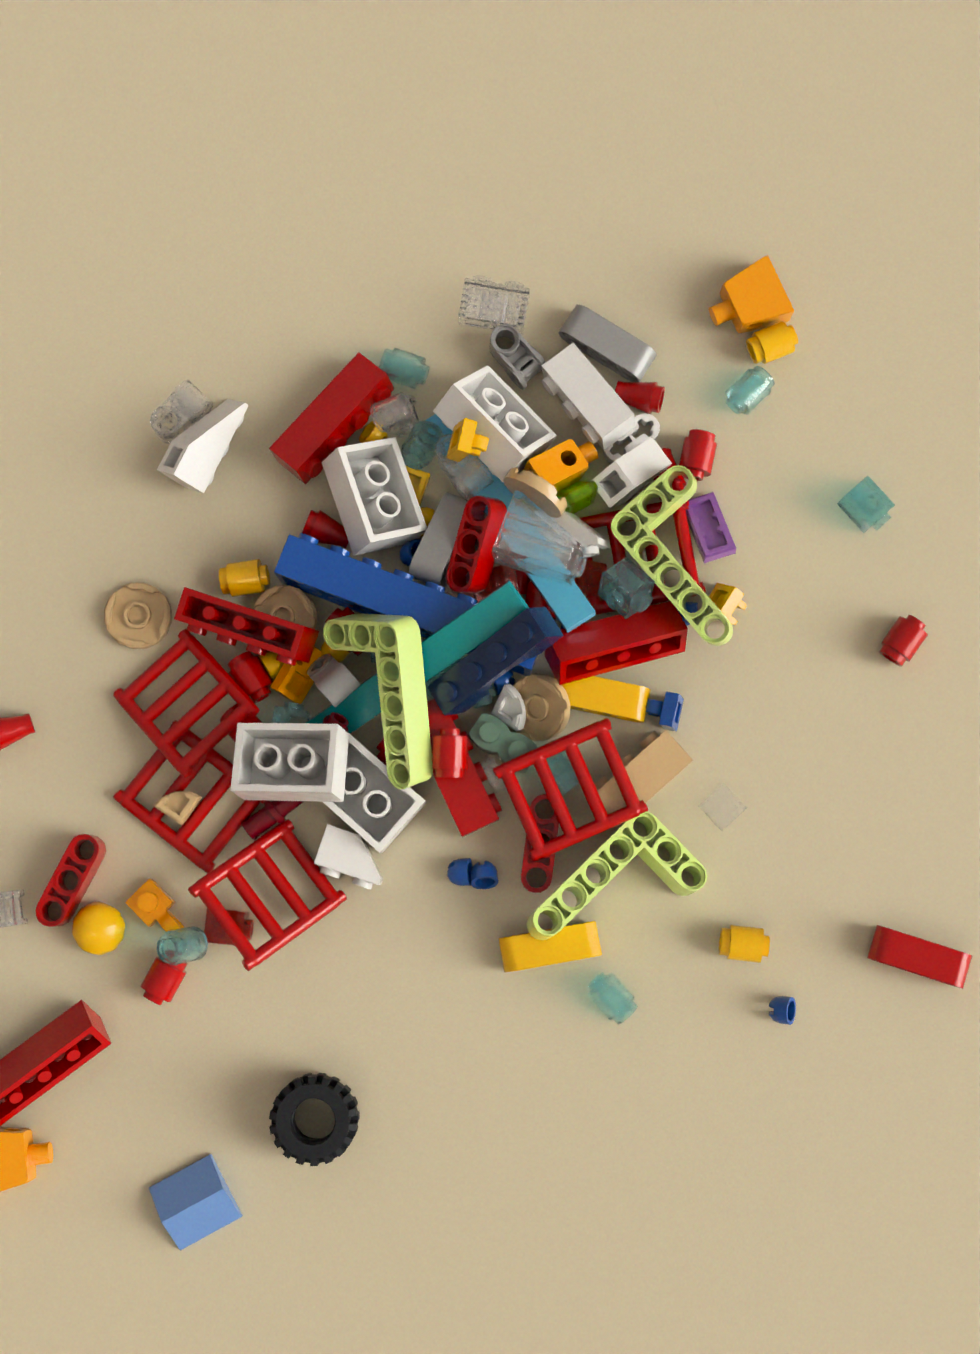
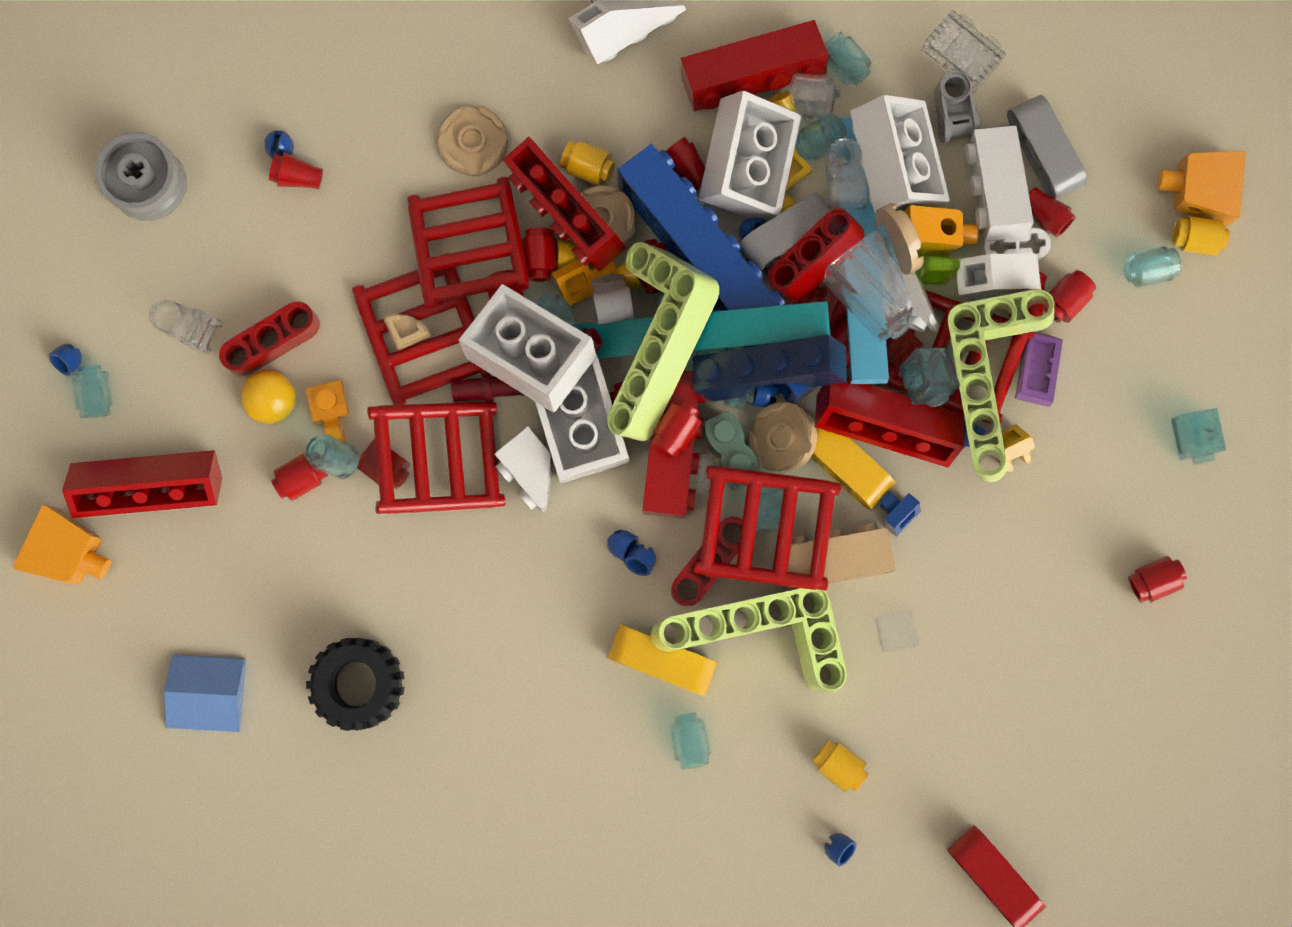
camera: 30 degrees right, 0 degrees up
yellow tile [446,418,489,462] -> none
white tile [491,684,526,731] -> none

